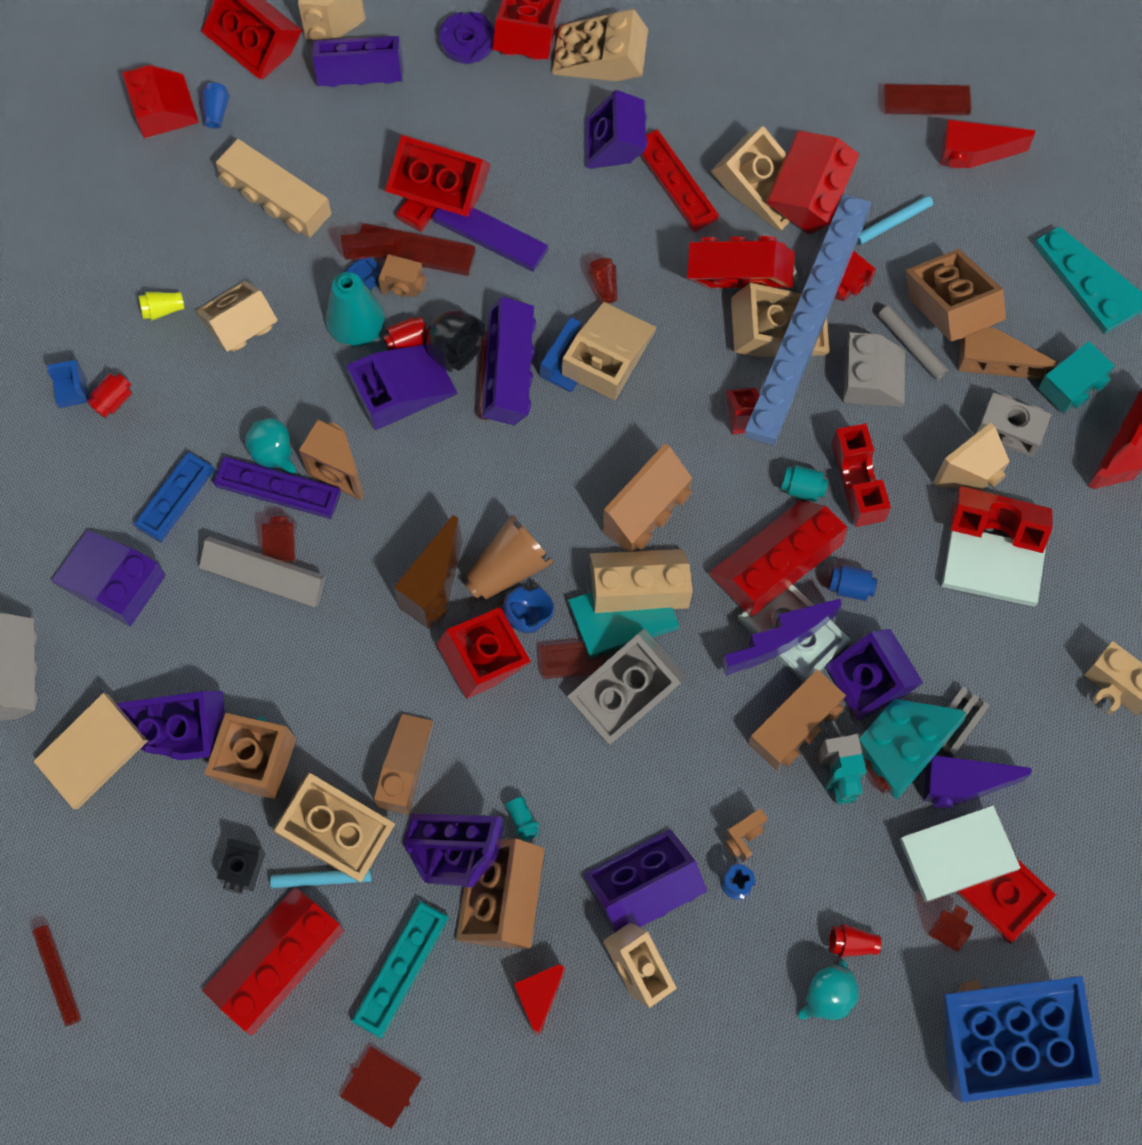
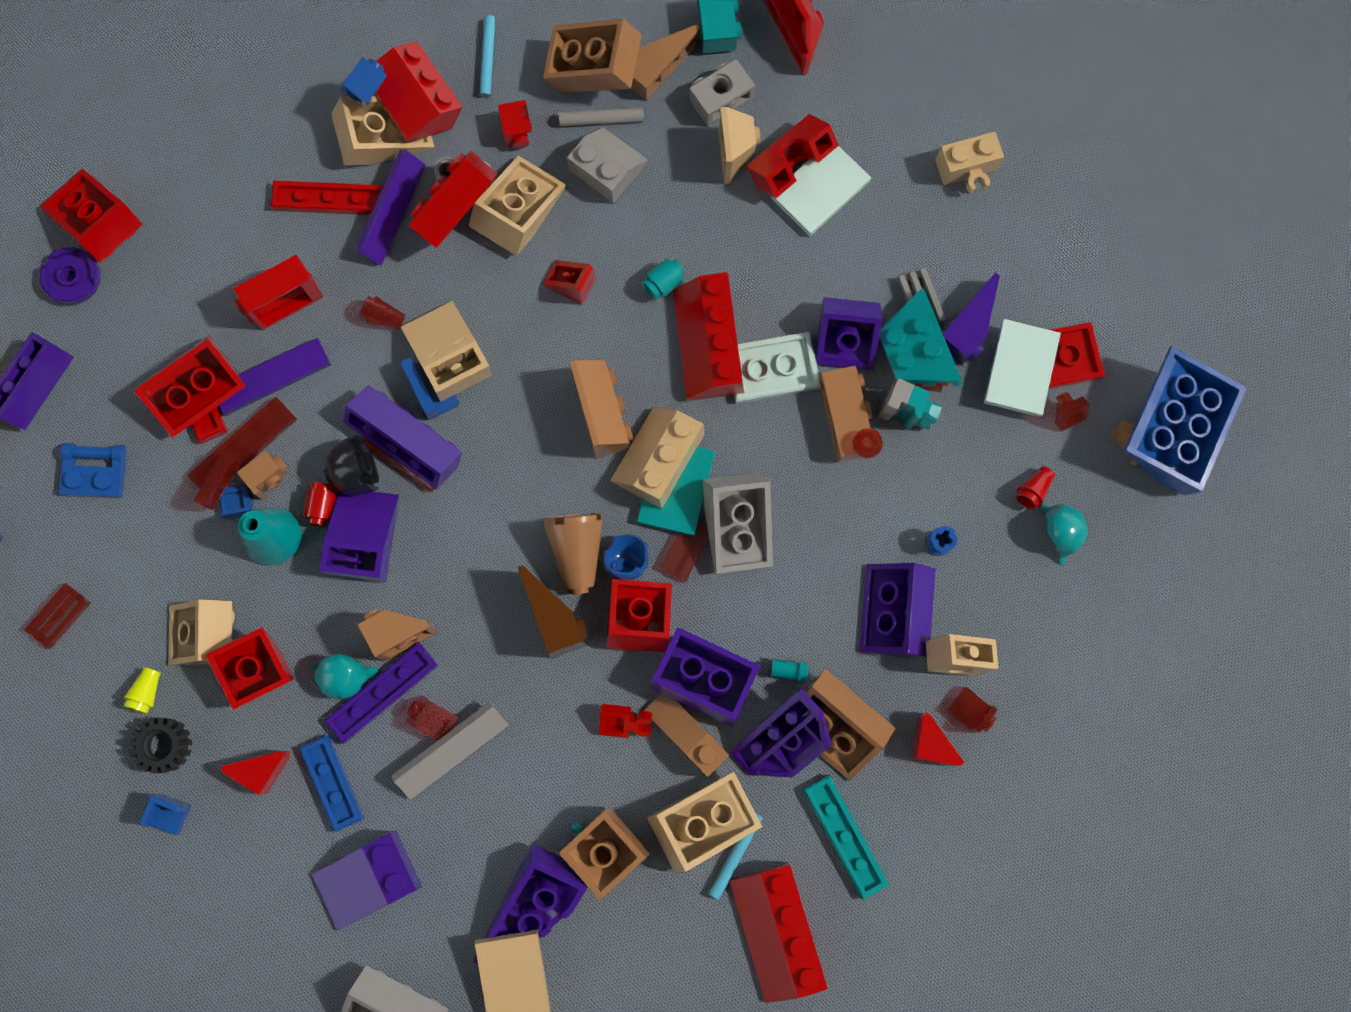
camera: 60 degrees left, 10 degrees up
red brick [87,373,132,418] -> none
tan brick [215,139,332,238] -> none
black brick [217,839,266,894] -> none
clear red piece [340,1047,422,1129] -> none
tan slope [552,9,648,81] -> none
dark purple slope [585,90,647,169] -> none
dark purple slope [722,598,842,676] -> none
medium nougat bracket [725,808,768,863] -> none
medium blue plate [745,194,871,446] -> none
blue brick [829,565,877,602] -> none
red arch [831,423,891,527] -> none
none -> clear red tile [24,583,91,649]
none -> blue plate [59,443,127,498]
none -> black tyre [129,718,192,773]
none -> red slope [205,627,294,710]
none -> red slope [221,751,290,795]
none -> red window [233,254,324,330]
none -> blue brick [341,57,387,109]
none -> dark purple tile [355,150,426,265]
none -> red plate [599,704,652,738]
none -> dark purple brick [650,627,760,727]
none -> clear red plate [853,429,883,459]
none -> clear red bracket [946,687,998,733]

